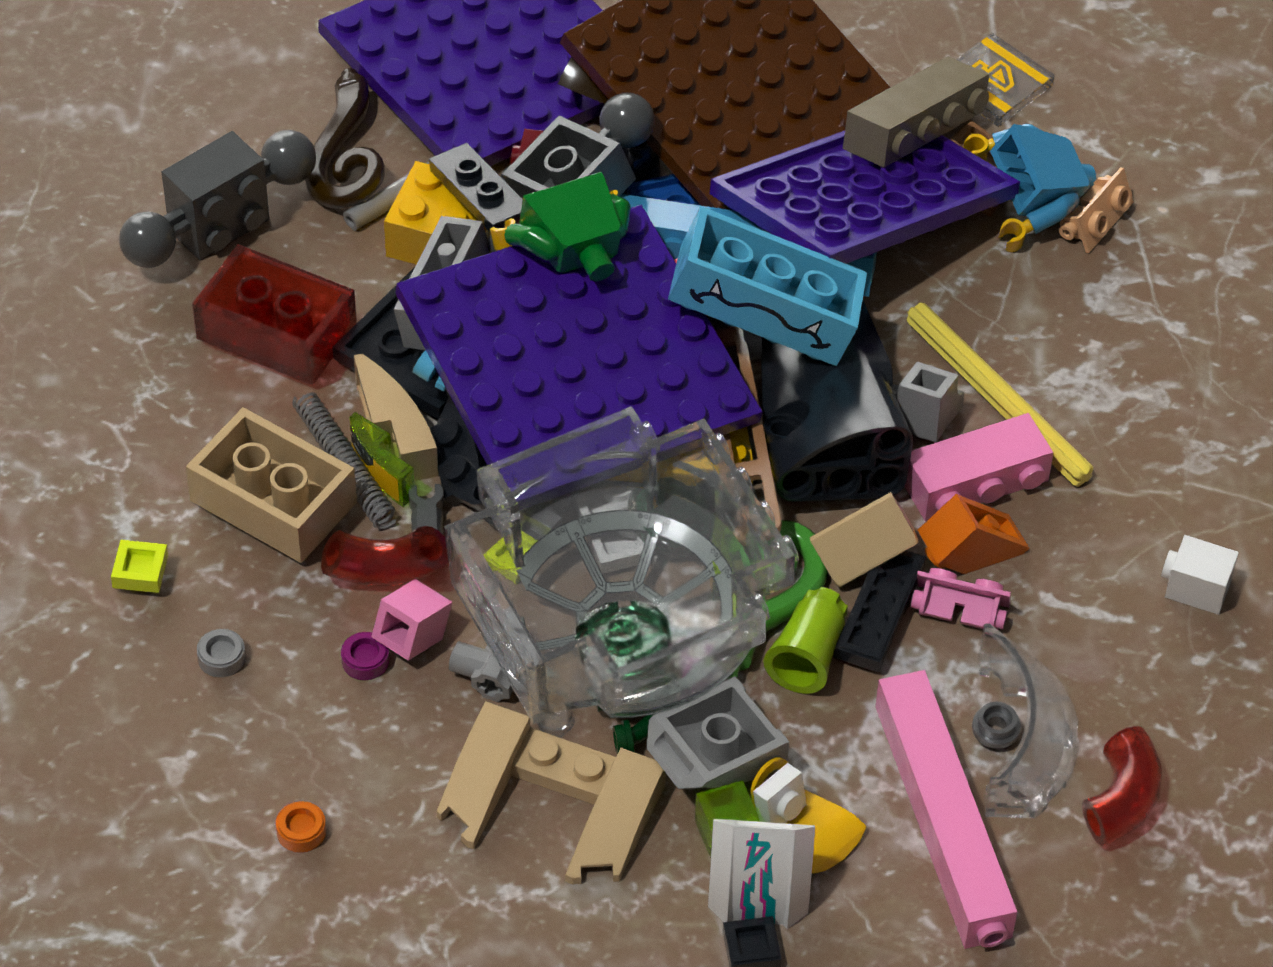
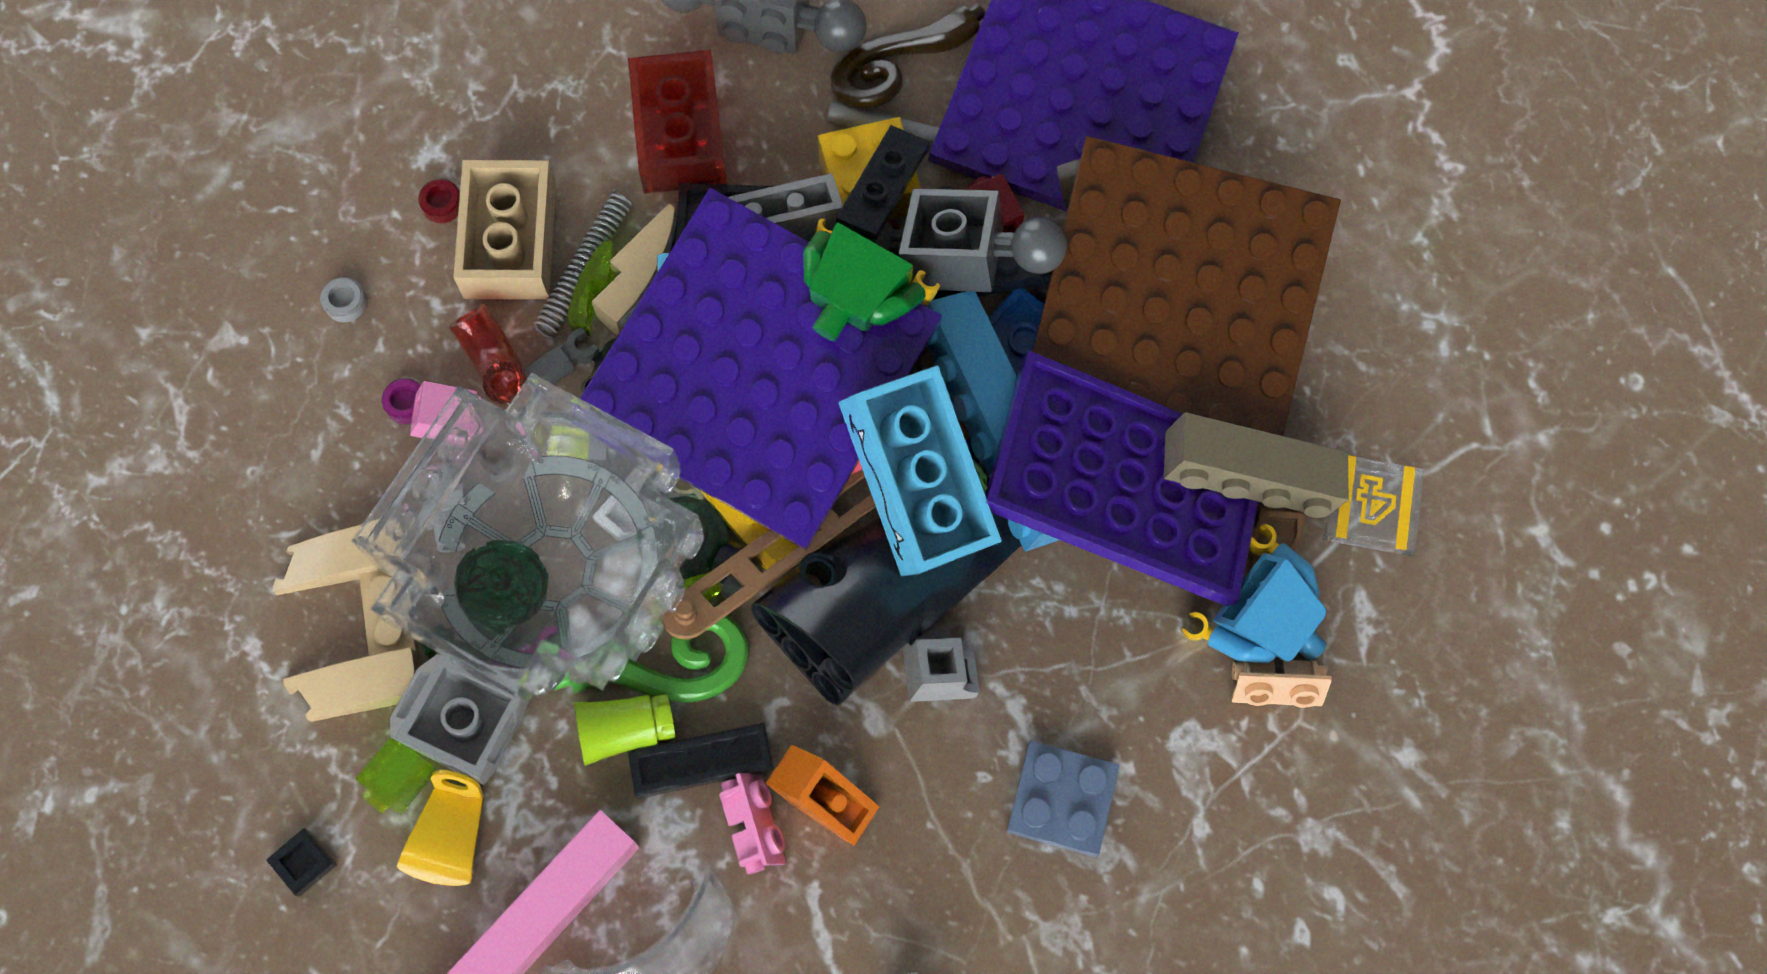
camera: 55 degrees right, 20 degrees up
neon yellow plate [111,540,168,593] -> none
orange tile [276,801,326,853] -> none
white slope [708,819,815,929] -> none
white plate [753,763,807,823] -> none
tan slope [810,492,918,587] -> none
bright pink brick [904,413,1053,522] -> none
light yellow axle [907,302,1093,487] -> none
flat silver plate [972,701,1021,749] -> none
none -> dark red tile [418,179,460,223]
none -> sand blue plate [1006,741,1120,857]

